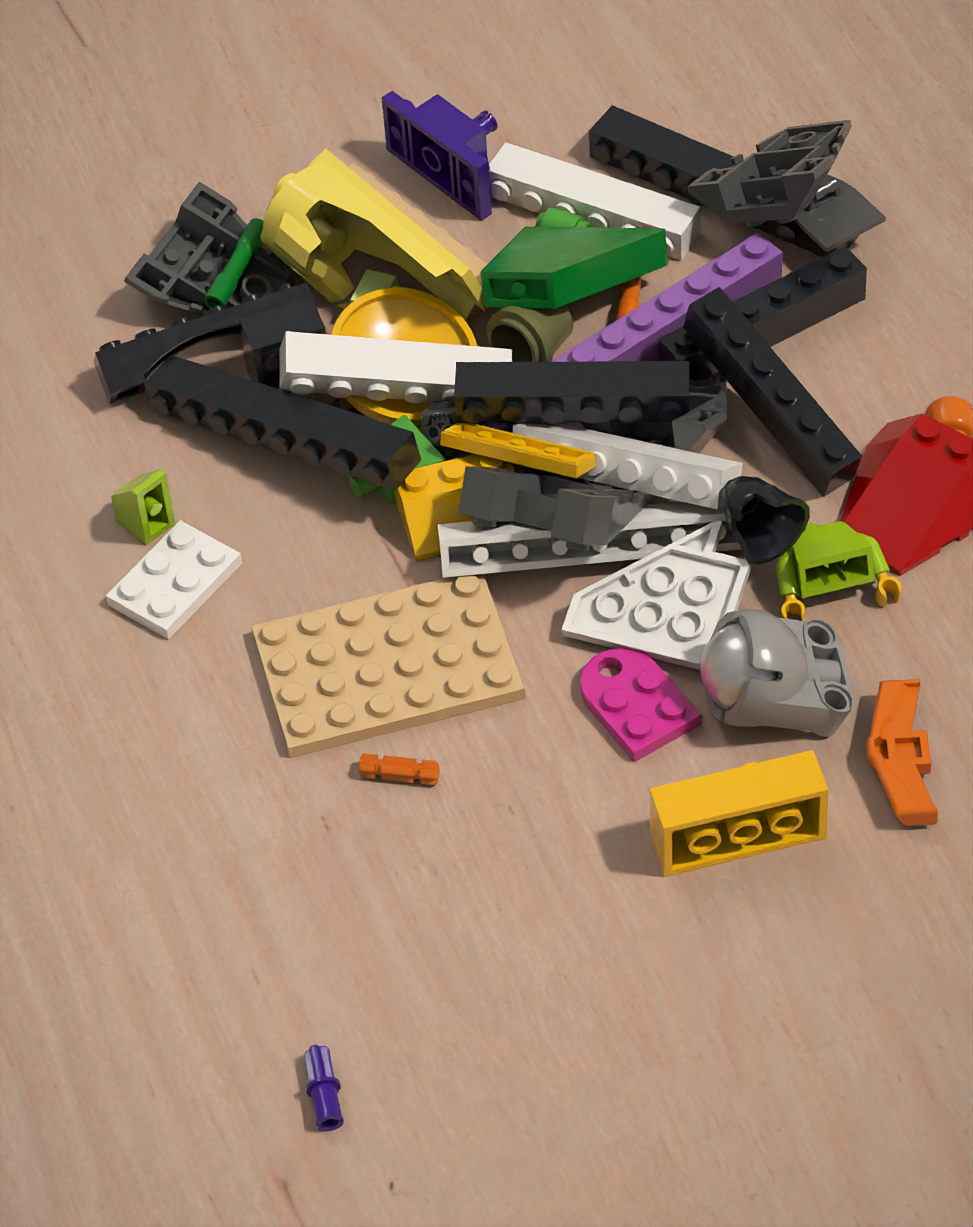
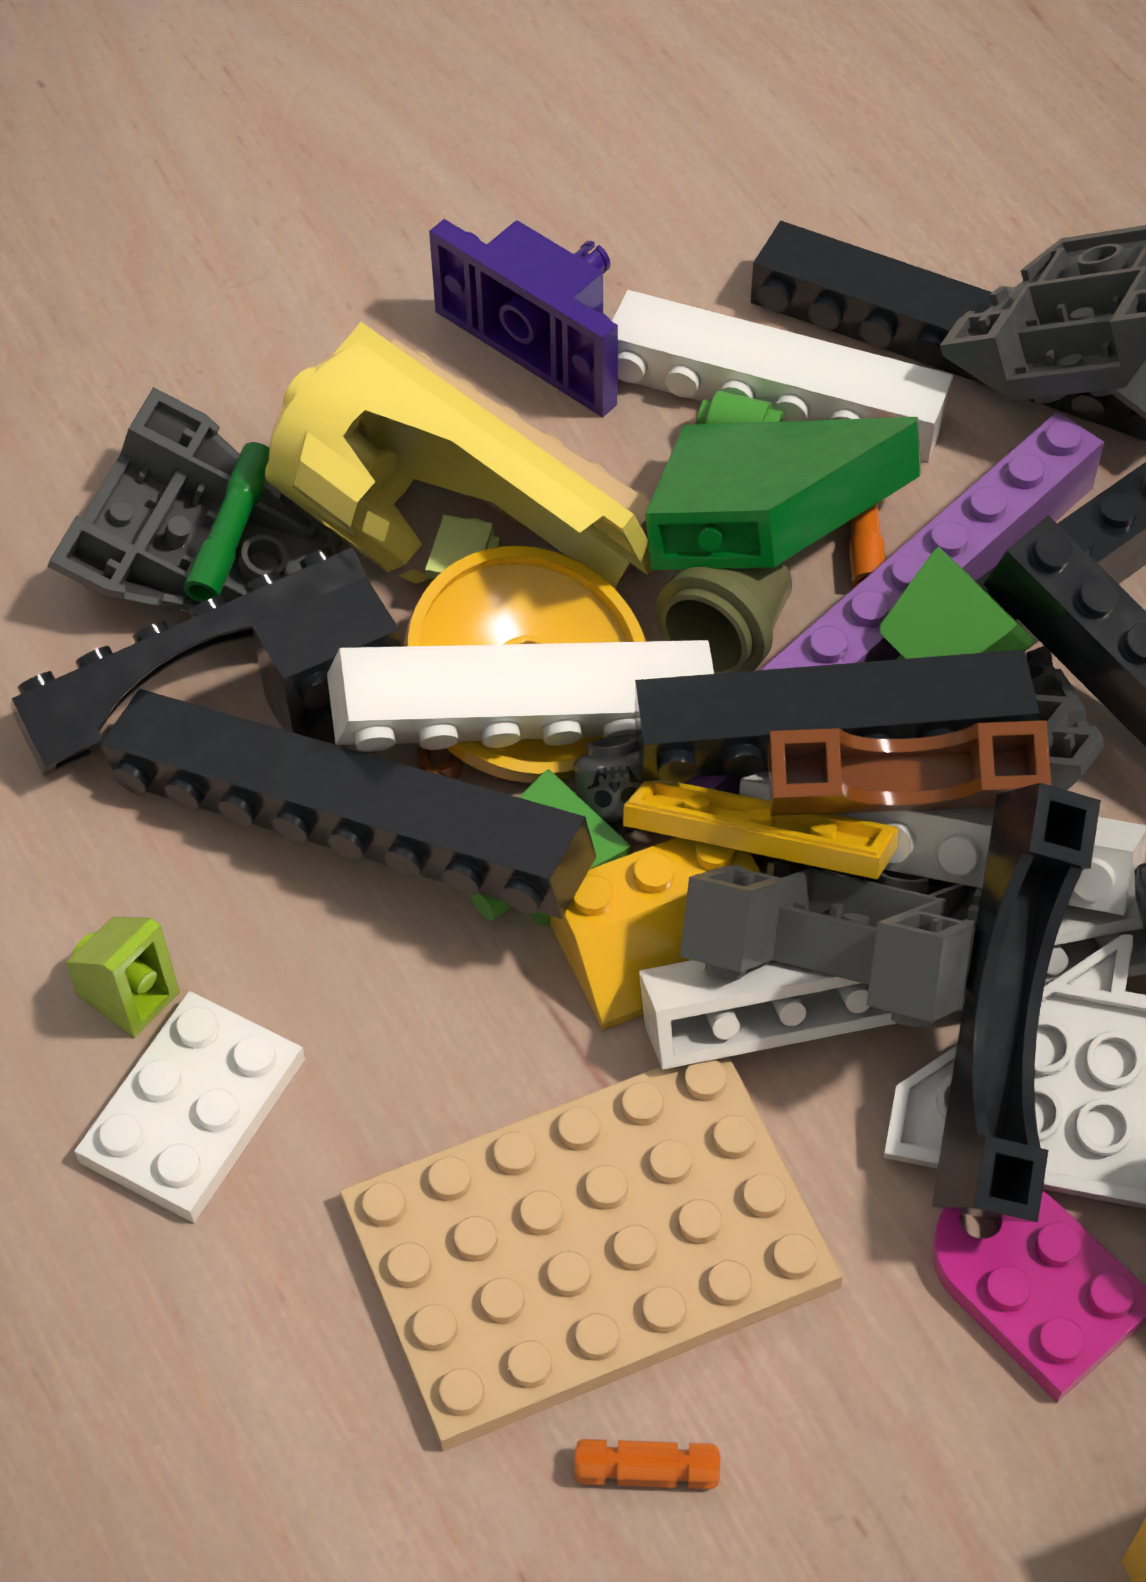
camera: 10 degrees left, 5 degrees up
none -> dark orange arch [767,721,1051,816]
none -> bright green torso [879,547,1036,660]
none -> black arch [932,783,1101,1222]

